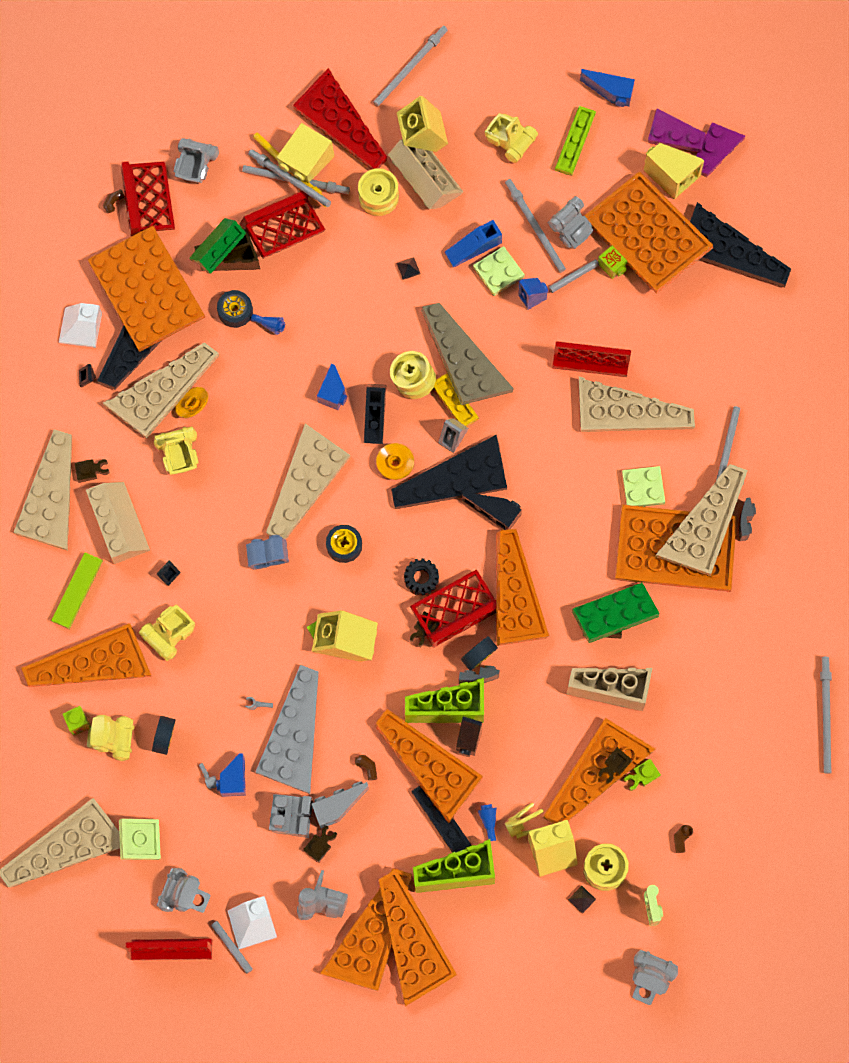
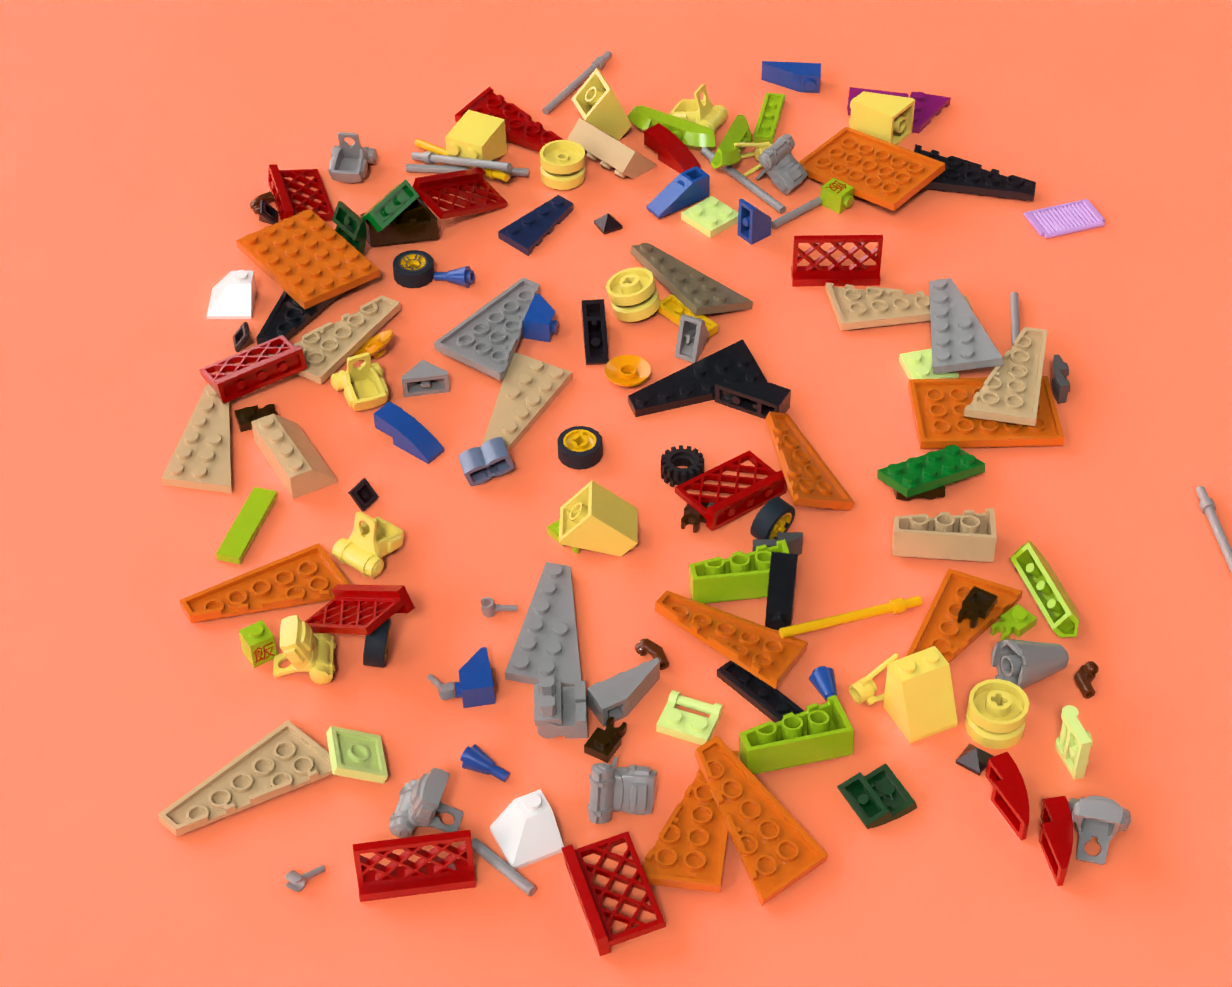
camera: 10 degrees left, 30 degrees down
none -> red fence [199,335,307,404]
none -> slope [259,200,278,225]
none -> light grey hand [285,865,325,892]
none -> red fence [305,584,415,635]
none -> dark green slope [332,201,367,254]
none -> blue slope [373,401,444,464]
none -> light grey slope [402,360,450,397]
none -> light grey wing [434,277,541,381]
none -> blue cone [460,744,510,783]
none -> dark blue wing [498,195,574,256]
none -> red fence [561,831,666,956]
none -> lime brick [627,105,716,151]
none -> red slope [644,123,701,173]
none -> yellowish green plate [656,690,724,745]
none -> lime brick [711,115,752,169]
none -> light yellow plant [734,142,772,177]
none -> yellow bar [779,596,922,638]
none -> dark green slope [837,763,917,829]
none -> light grey wing [929,278,1004,374]
none -> red slope [985,751,1030,841]
none -> light grey cone [991,639,1069,689]
none -> lime brick [1010,540,1079,638]
none -> lavender window [1023,199,1105,239]
none -> red slope [1039,795,1073,886]

